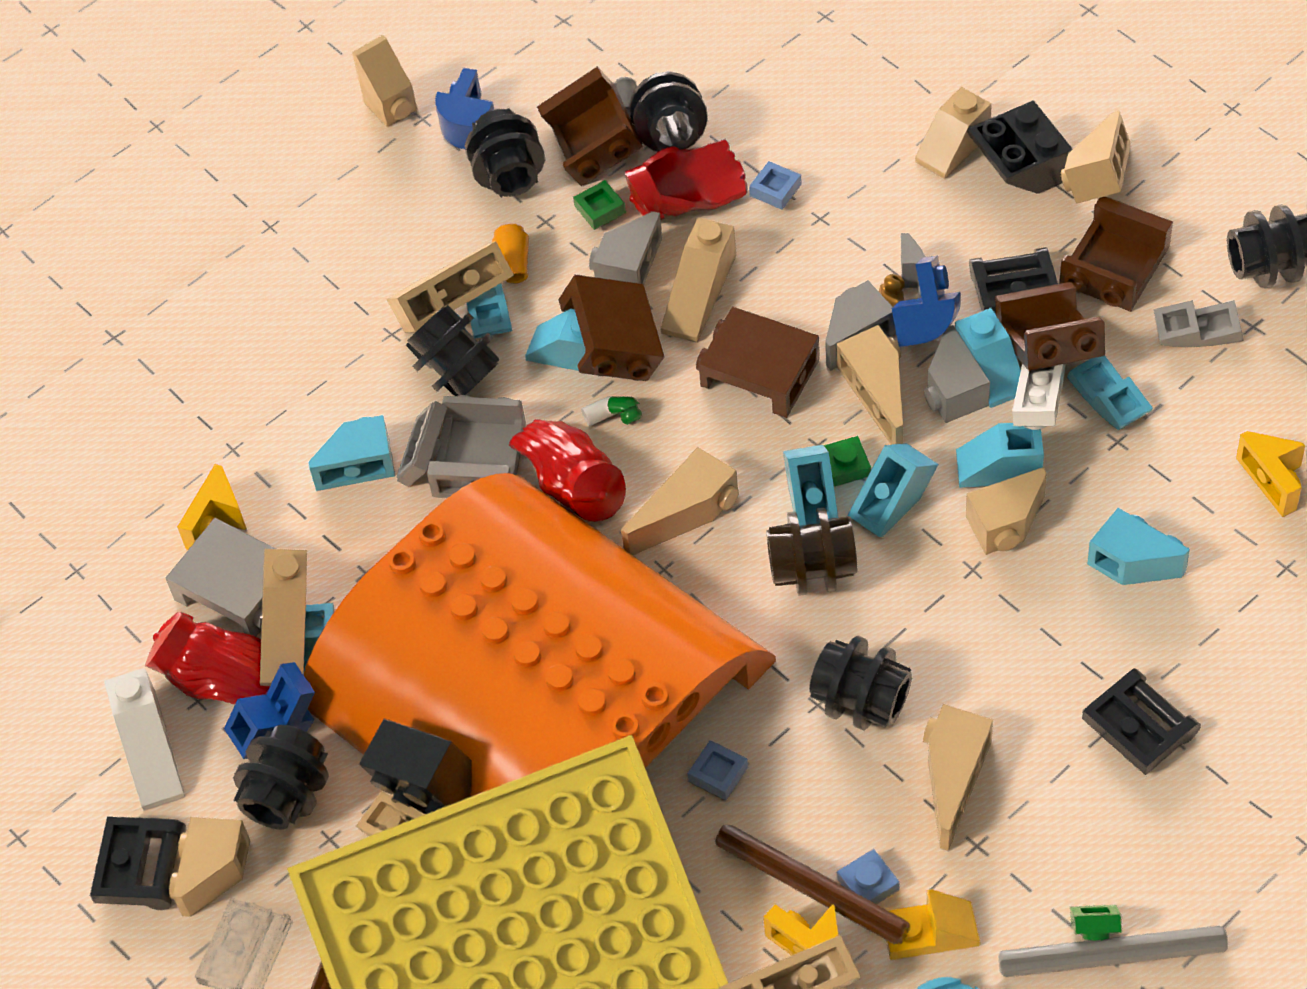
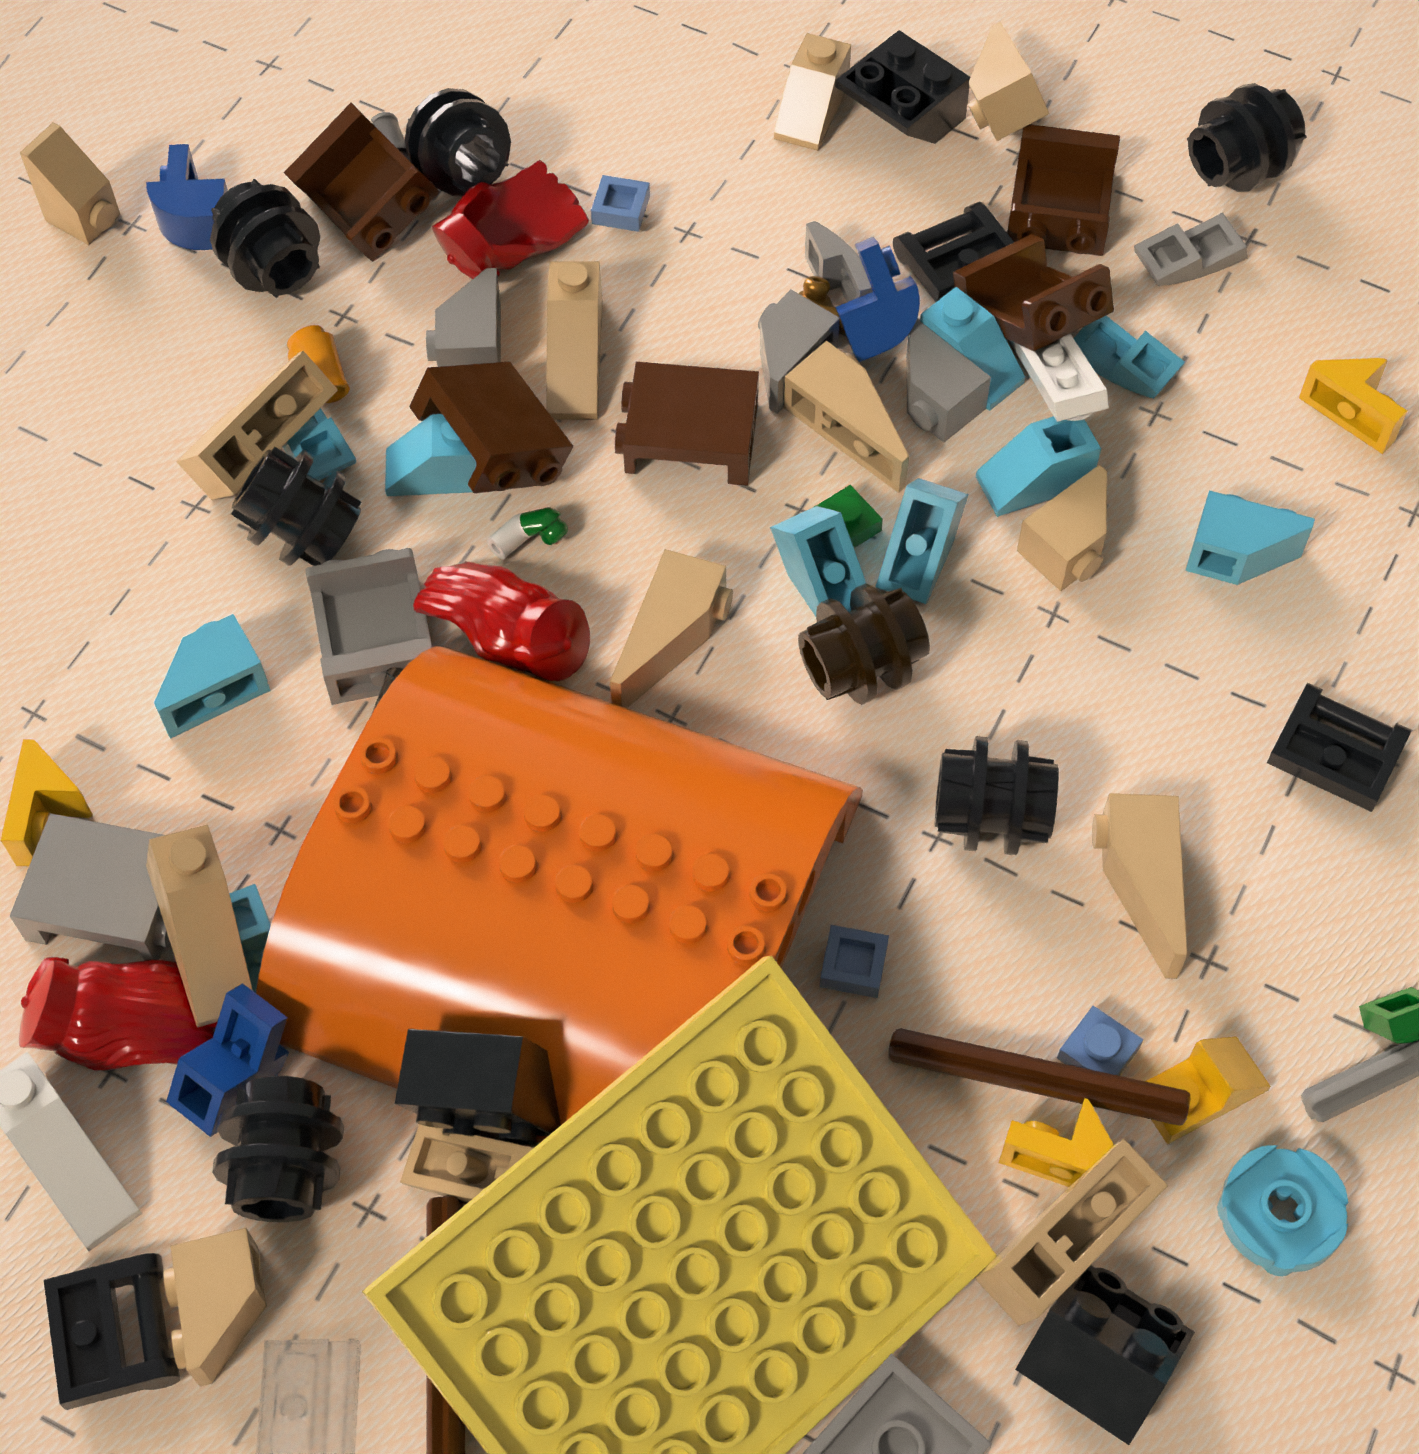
camera: 25 degrees left, 5 degrees up
light grey plate [396,401,447,487] -> none
green plate [573,180,626,230] -> none

